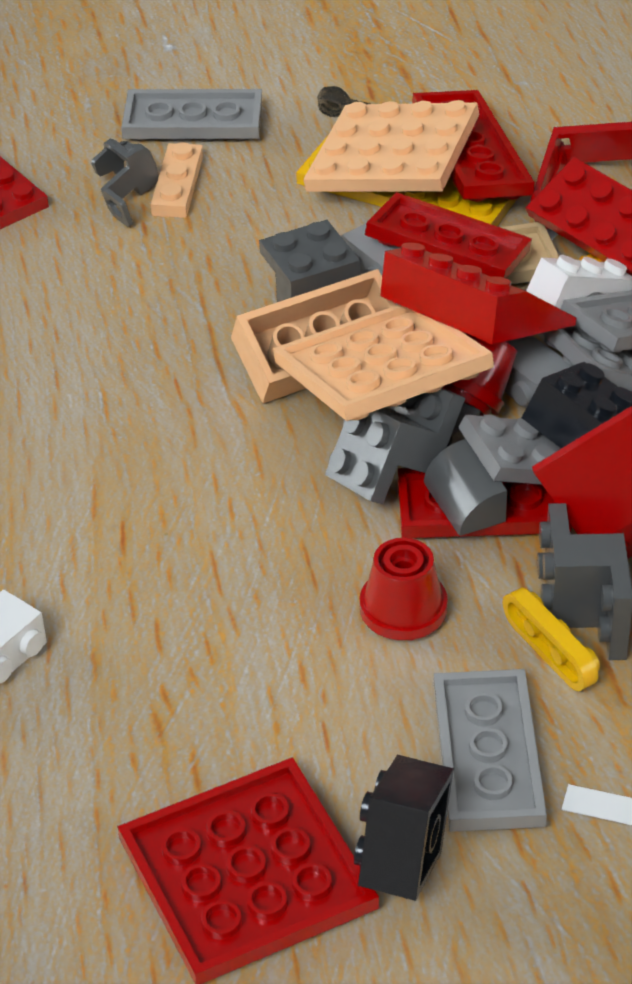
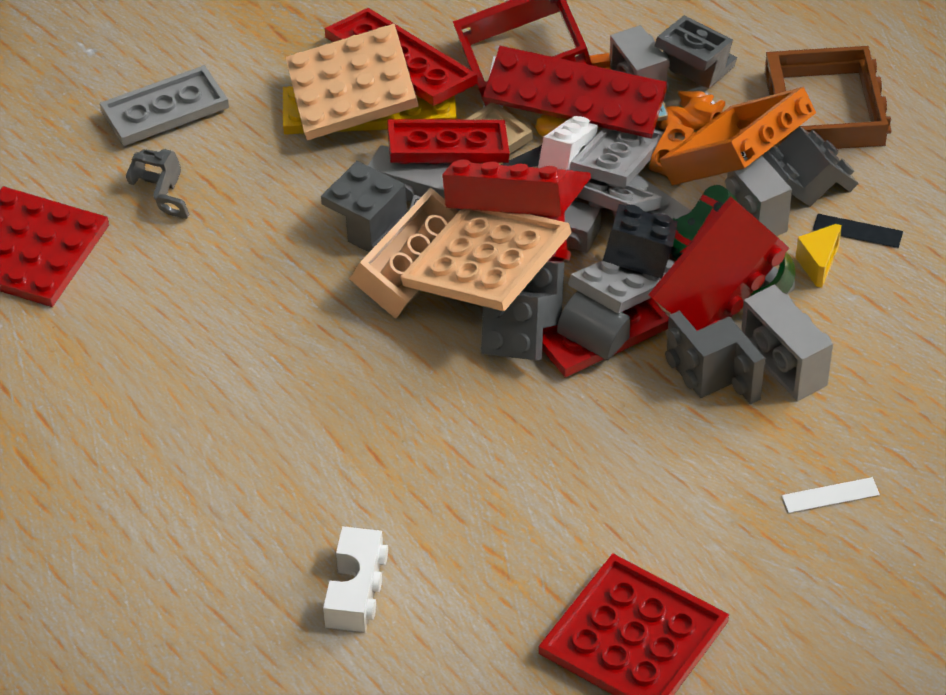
camera: 30 degrees left, 5 degrees up
light nougat plate [151,142,203,218] -> none
clear smoke plate [317,86,371,118] -> none
black brick [354,754,454,901] -> none
red piece [359,537,448,640] -> none
light grey plate [433,669,547,832] -> none
yellow plate [502,587,600,691] -> none

